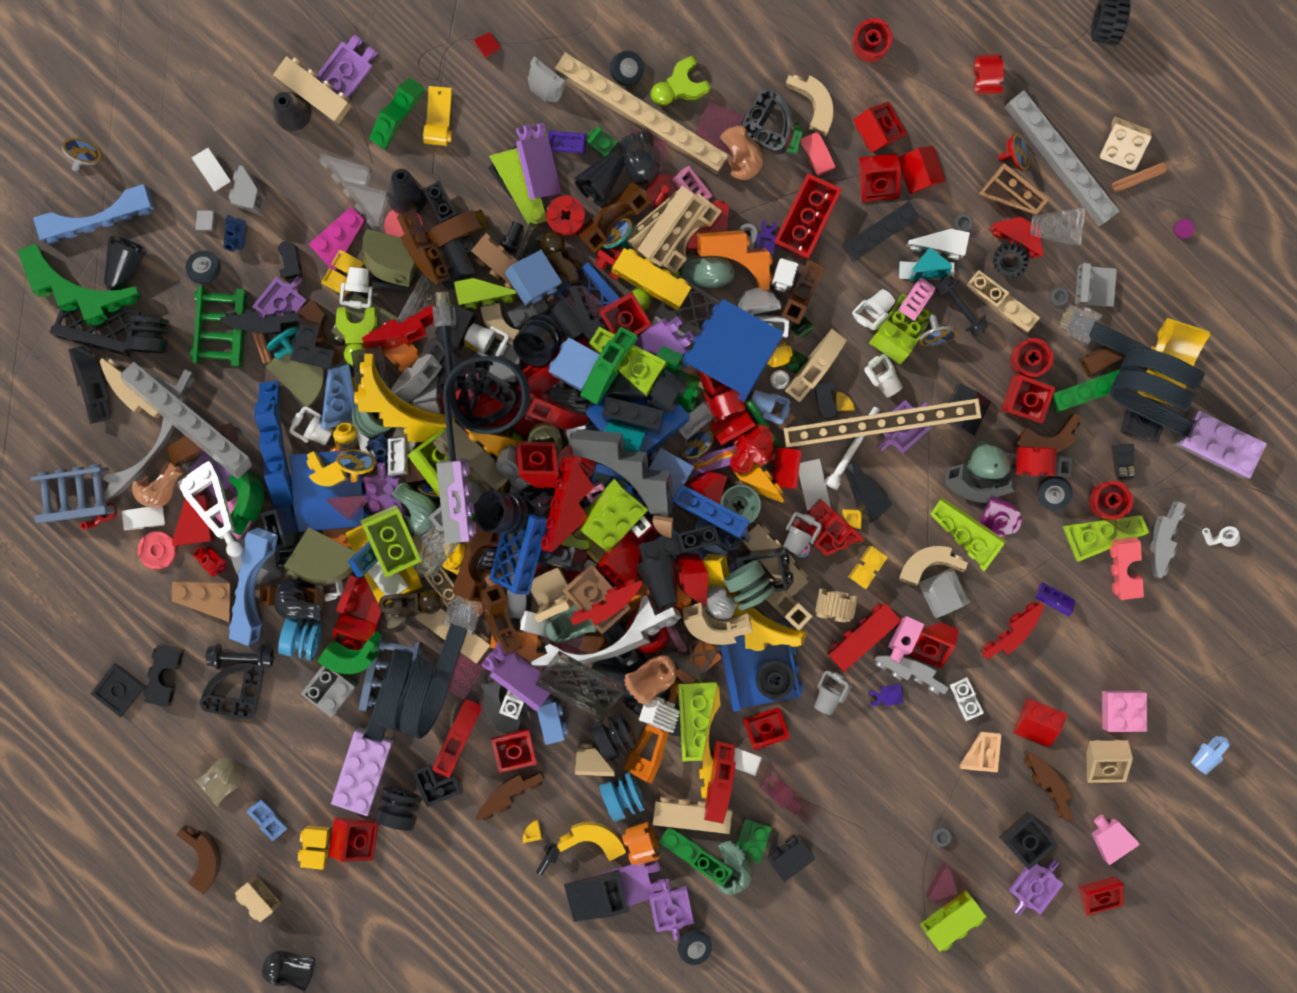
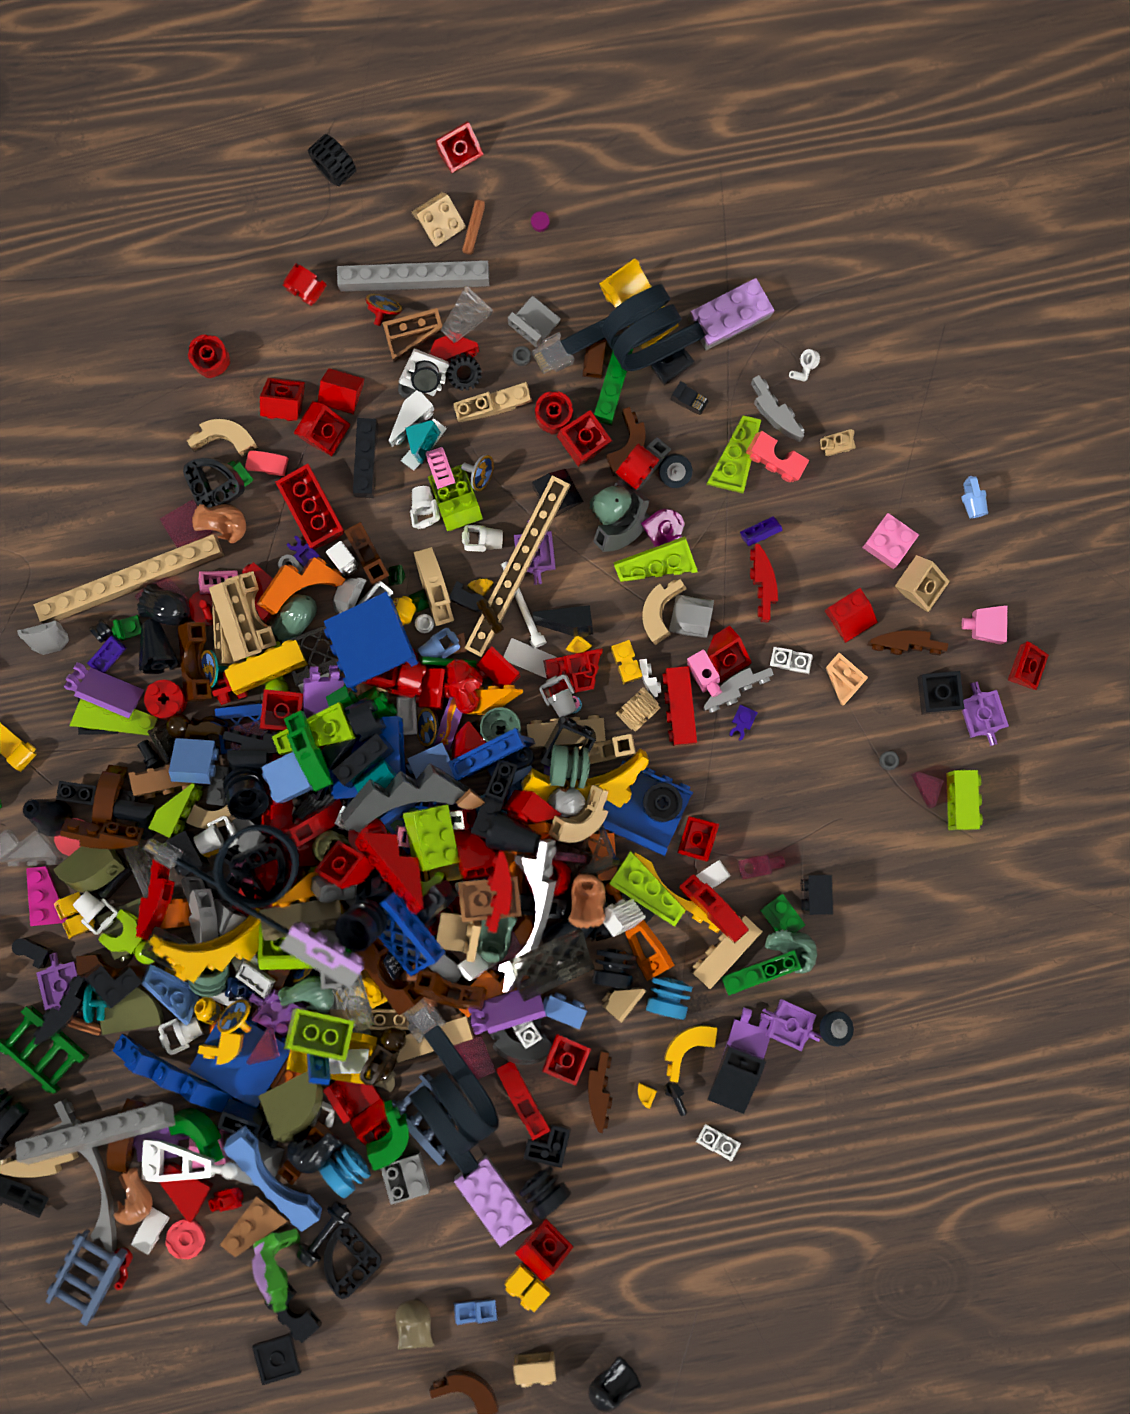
camera: 55 degrees left, 5 degrees down
black wheel [610,51,644,86] -> none
orange brick [622,821,661,866] -> none
lime piece [650,56,712,106] -> none
light grey piece [814,671,852,715] -> none
black piece [935,275,990,337] -> none
red brick [1089,481,1133,520] -> none
none -> black wheel [89,619,113,643]
none -> bright green hips [252,1228,300,1312]
none -> piece [399,348,449,396]
none -> red slope [436,121,484,173]
none -> dark brown axle [477,598,504,634]
none -> white slope [638,659,661,698]
none -> white slope [696,1124,742,1161]
none -> tan hips [820,429,856,456]

